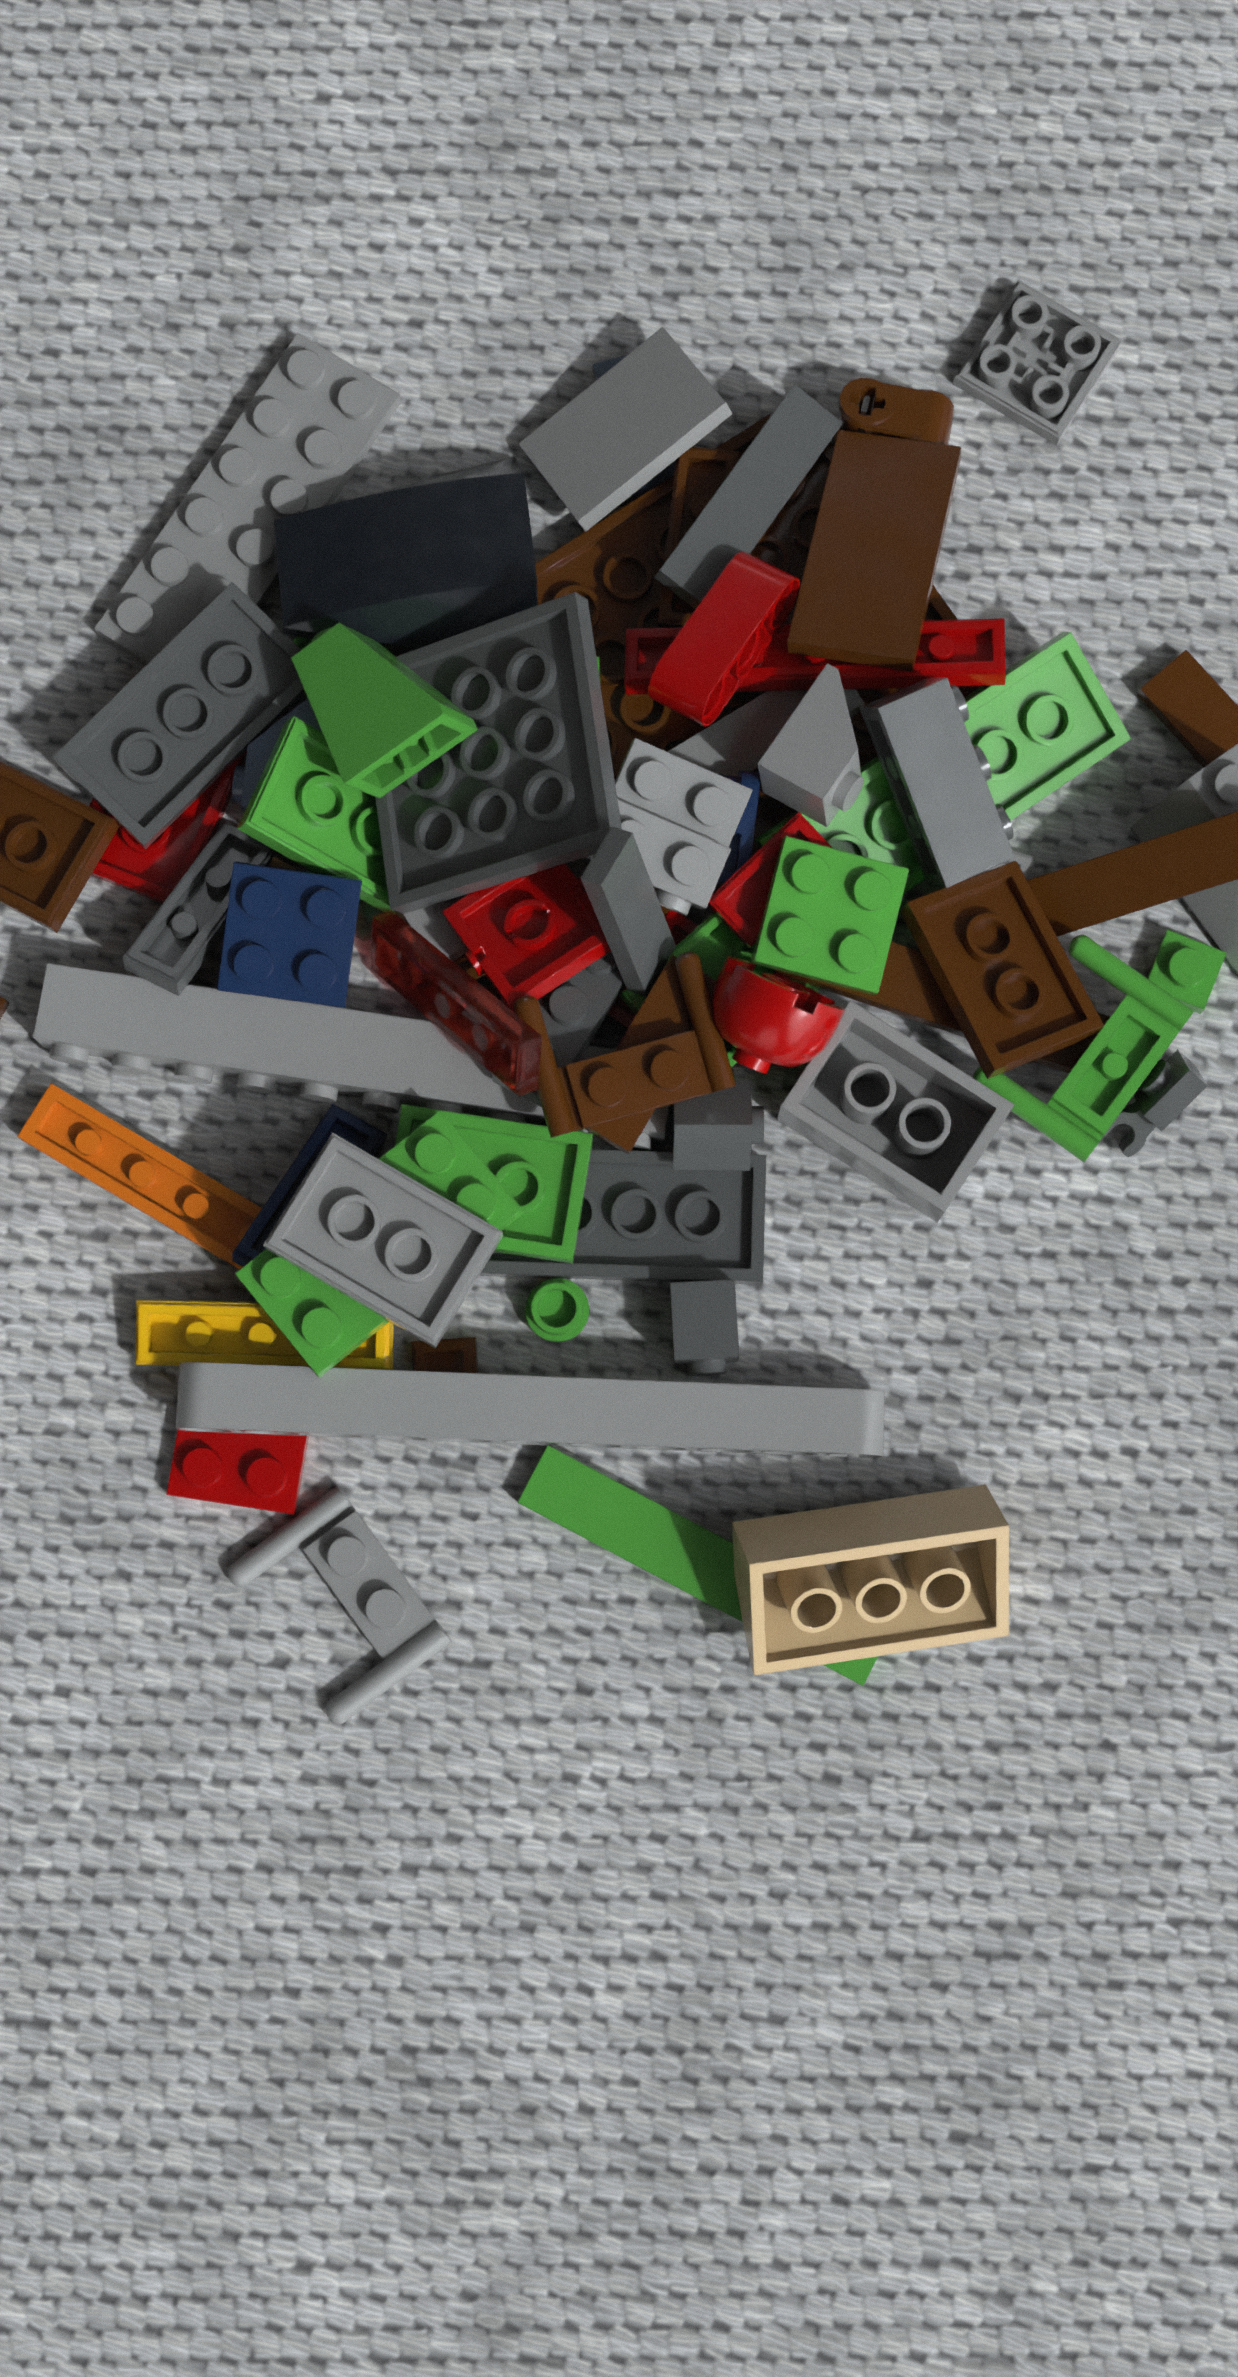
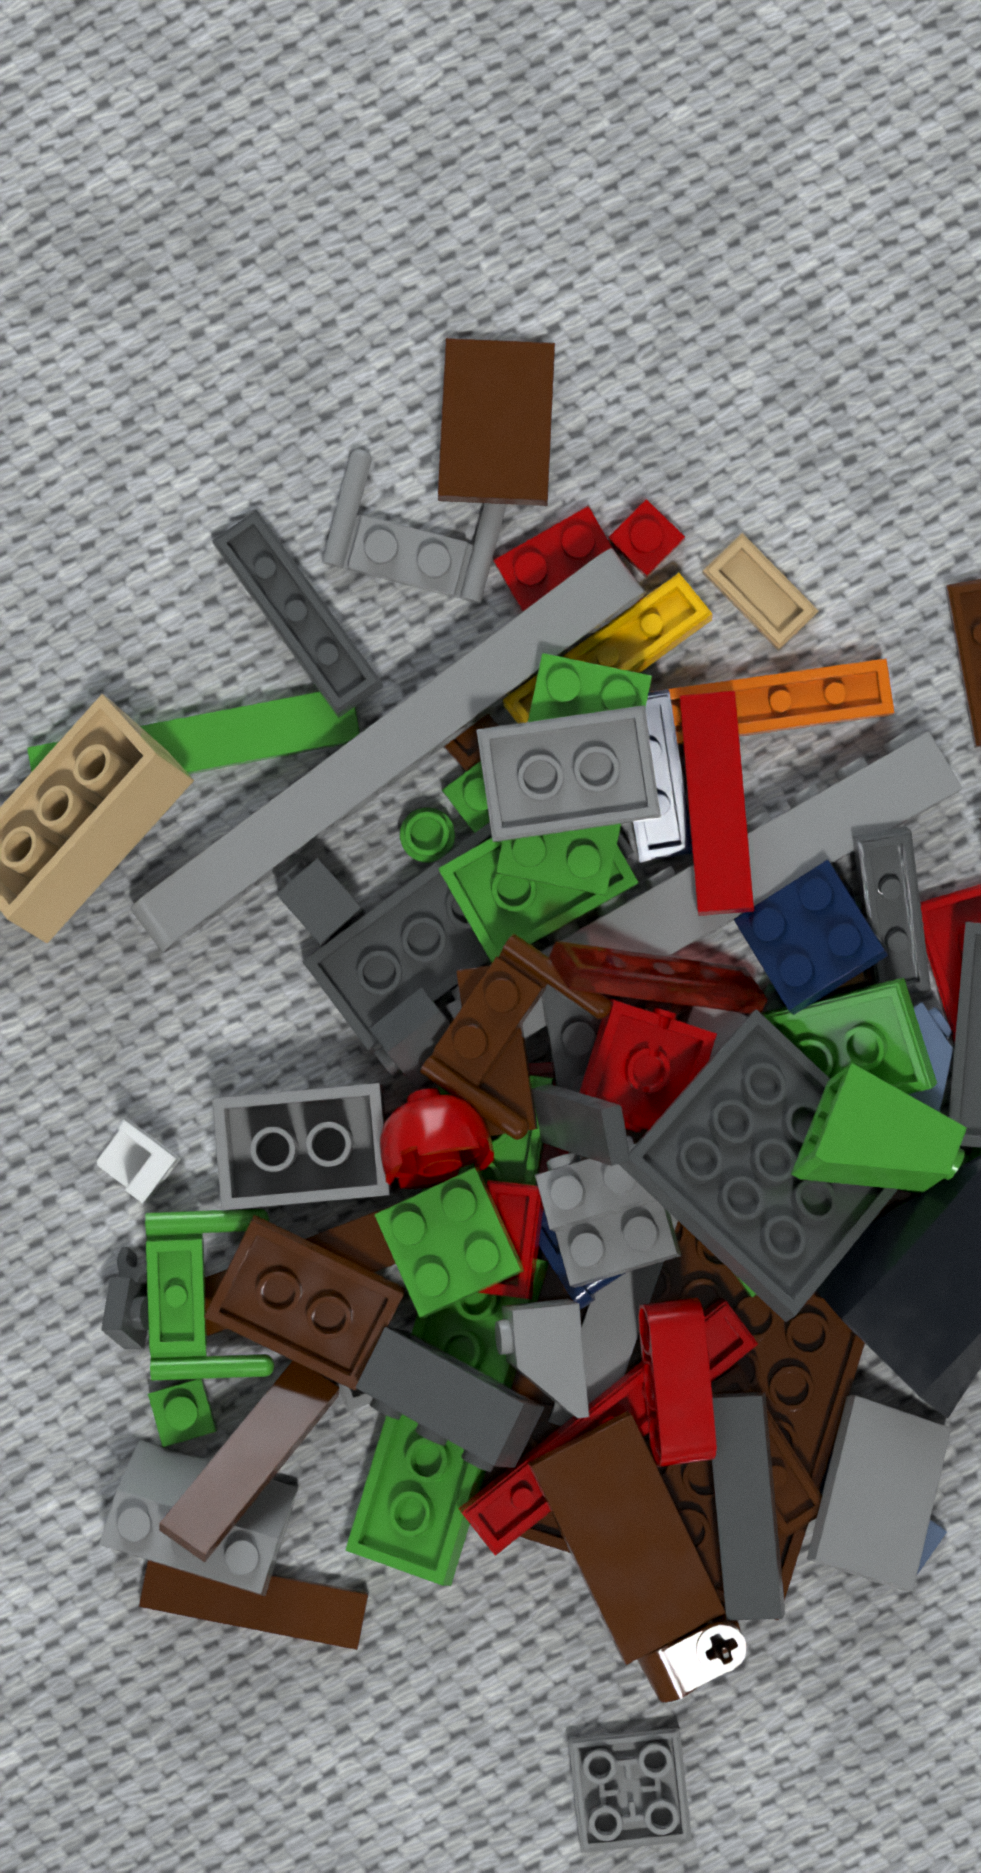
camera: 150 degrees right, 5 degrees up
none -> white panel [97,1119,181,1203]
none -> dark grey tile [212,510,383,718]
none -> reddish brown tile [438,338,555,506]
none -> bright green plate [442,761,490,833]
none -> red plate [608,499,685,578]
none -> red tile [680,691,754,916]
none -> tan tile [702,533,819,651]

